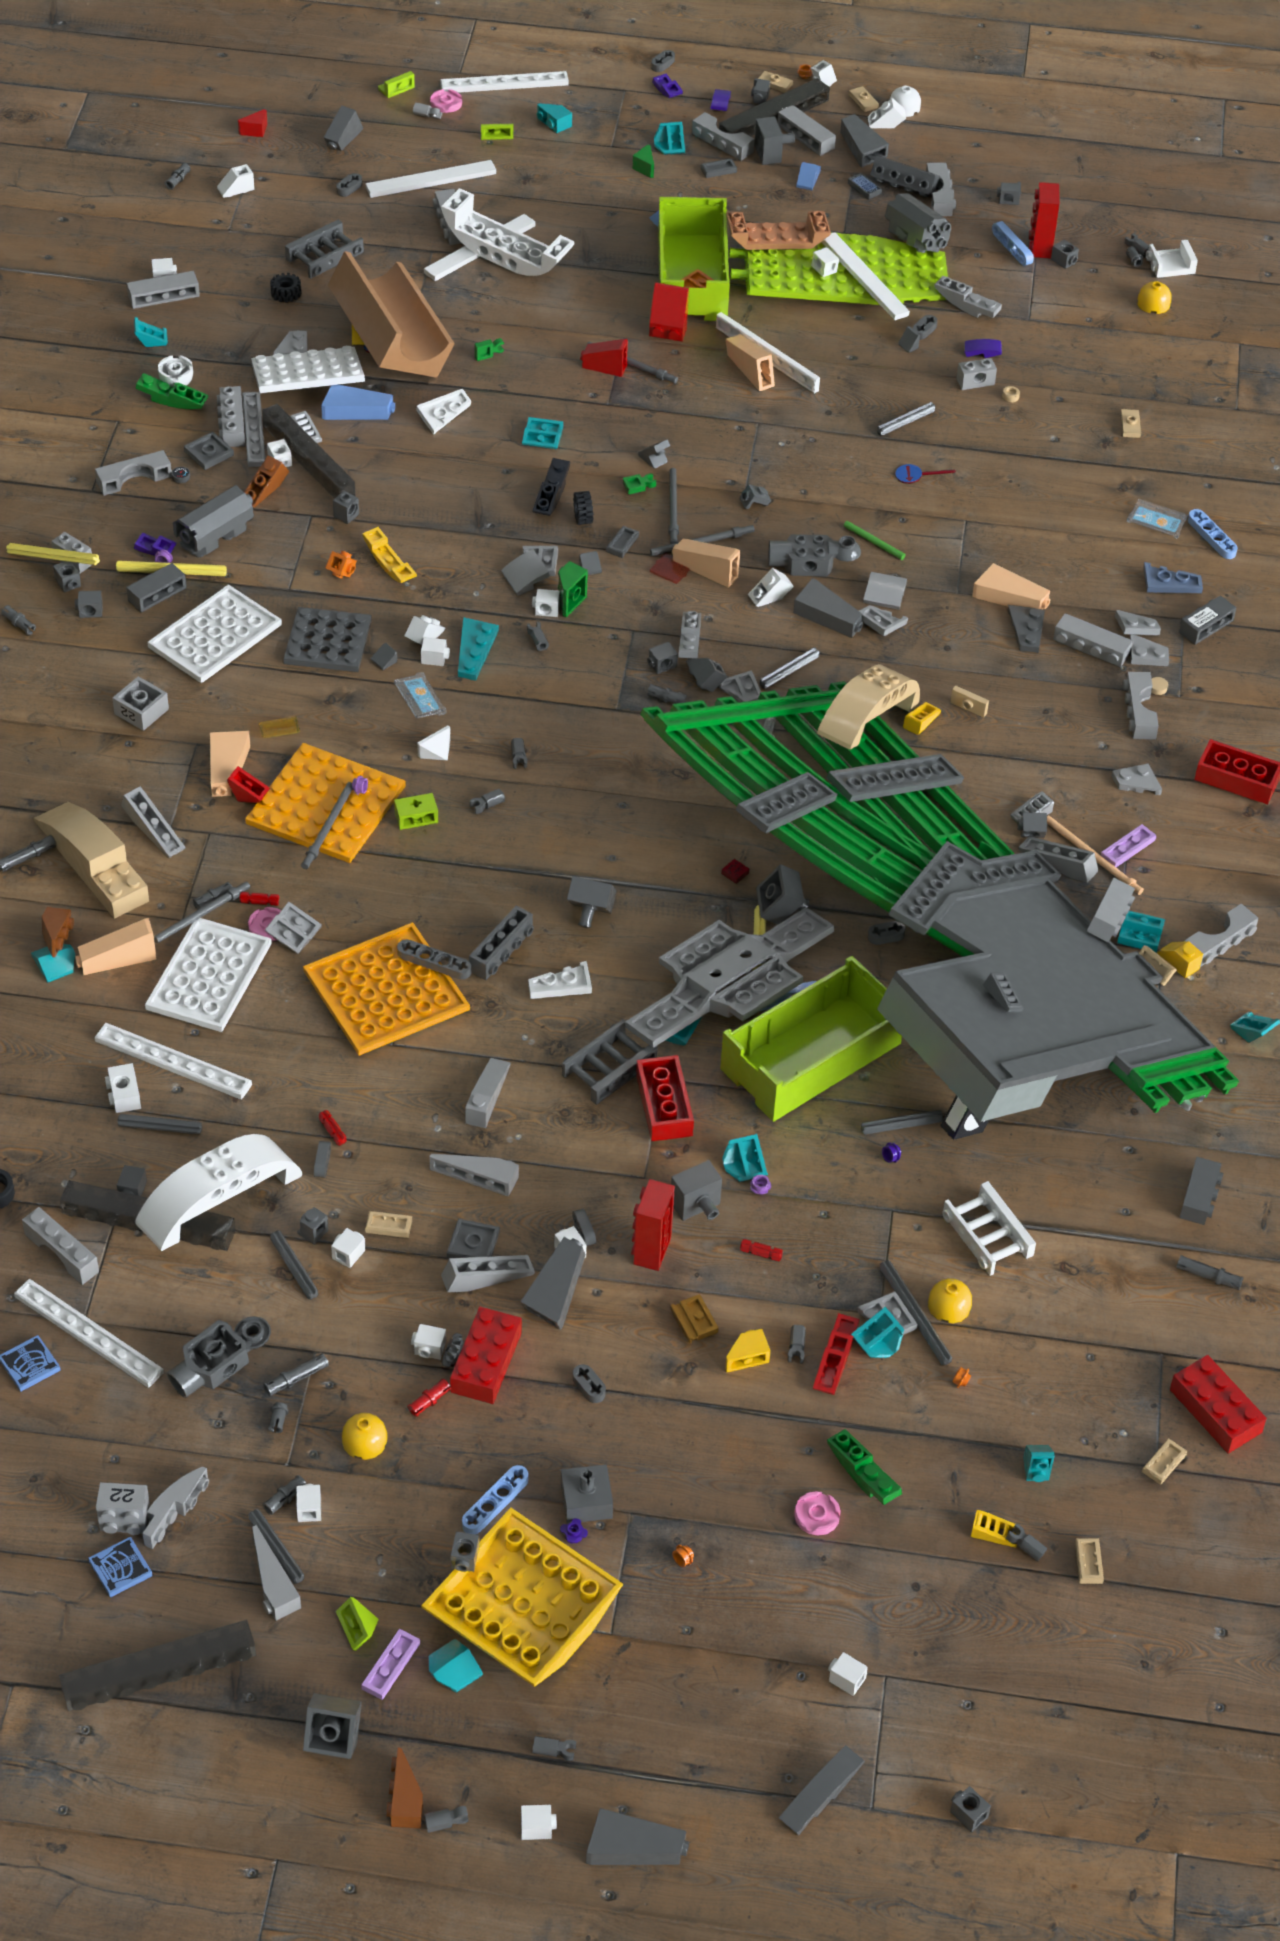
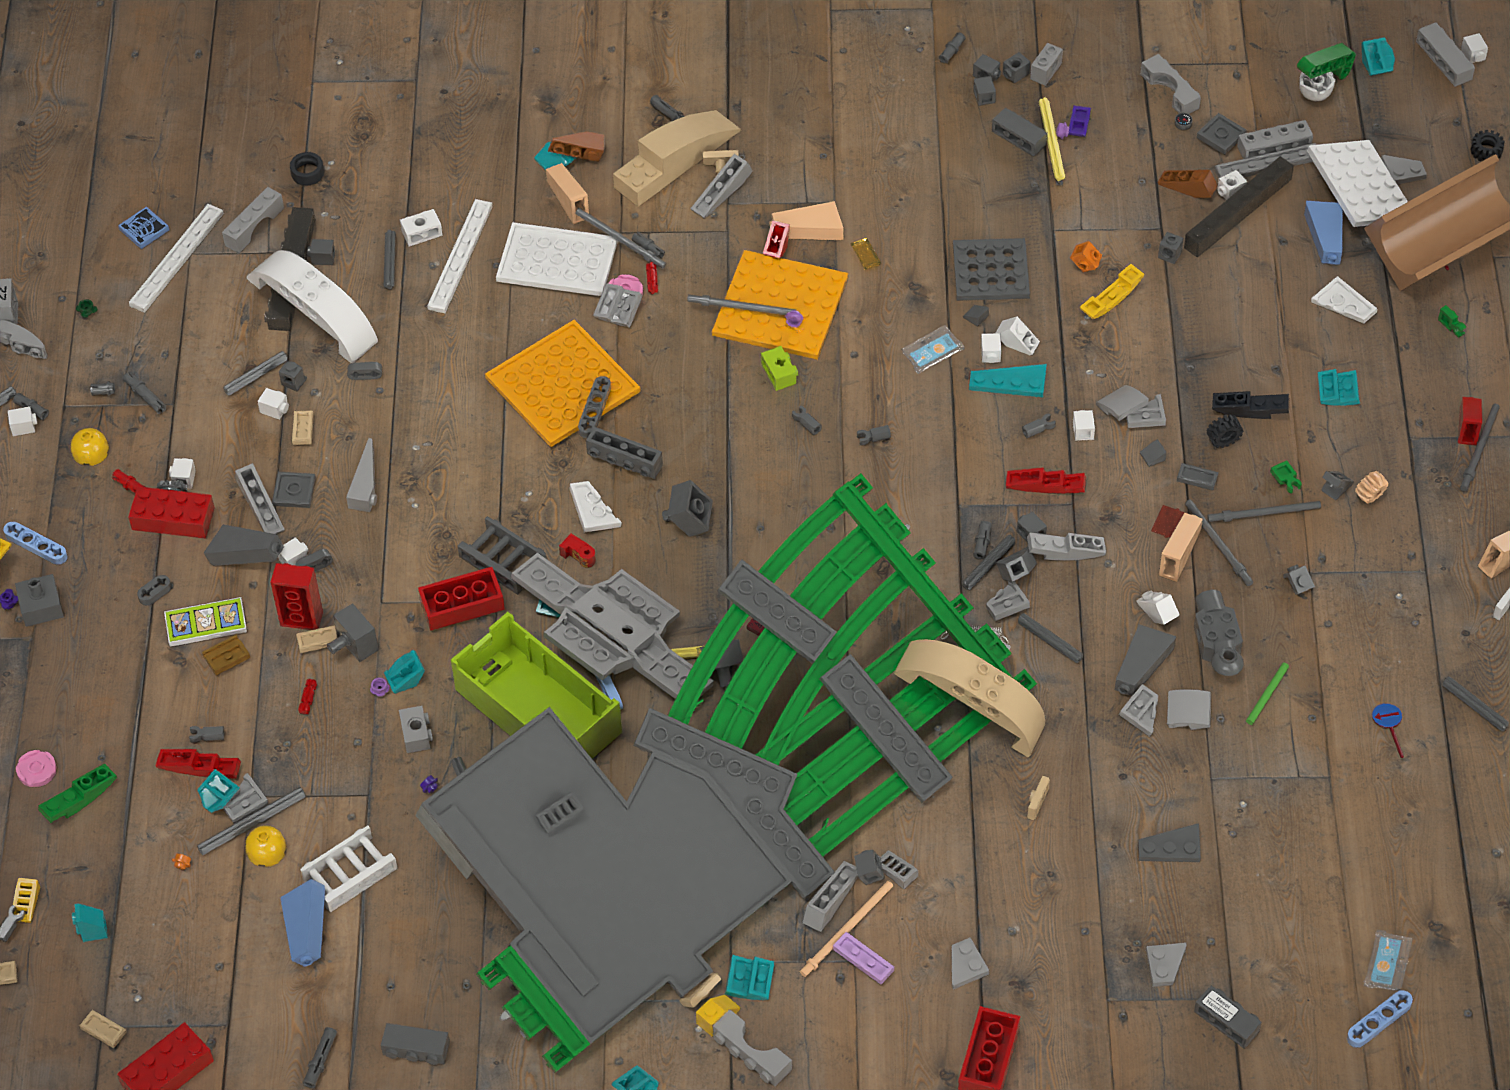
camera: 85 degrees right, 5 degrees up
light yellow axle [6,543,100,565] -> none
light grey brick [112,676,169,731] -> none
green slope [135,373,209,409] -> none
white plate [148,584,282,683] -> none
dark grey brick [167,1316,271,1398] -> none
dark grey brick [173,485,254,557] -> none
light grey slope [290,411,322,447] -> none
red axle [319,1110,347,1146] -> none
white slope [417,725,451,760] -> none
light grey slope [465,1058,511,1128] -> none
green slope [558,561,588,618] -> none
yellow slope [725,1329,770,1373] -> none
yellow slope [903,702,941,735] -> none
light nougat slope [972,563,1050,610] -> none
light grey brick [1053,613,1133,667] -> none
light grey brick [1087,878,1135,942] -> none
light grey wing [1115,610,1161,635] -> none
light grey arch [1123,672,1159,740] -> none
sand blue wing [1143,562,1203,593] -> none
tan tile [1151,677,1168,695] -> none
none -> dark green plate [76,299,98,318]
none -> tile [164,597,247,647]
none -> medium blue slope [280,879,325,967]
none -> tan plate [296,625,337,653]
none -> light grey brick [399,706,433,753]
none -> red leg [559,533,596,568]
none -> tan tile [703,150,738,175]
none -> dark grey axle [962,535,1015,590]
none -> dark grey brick [973,54,1001,81]
none -> red slope [1006,467,1086,493]
none -> green beam [1297,43,1356,80]
none -> light nougat gear [1355,471,1389,503]

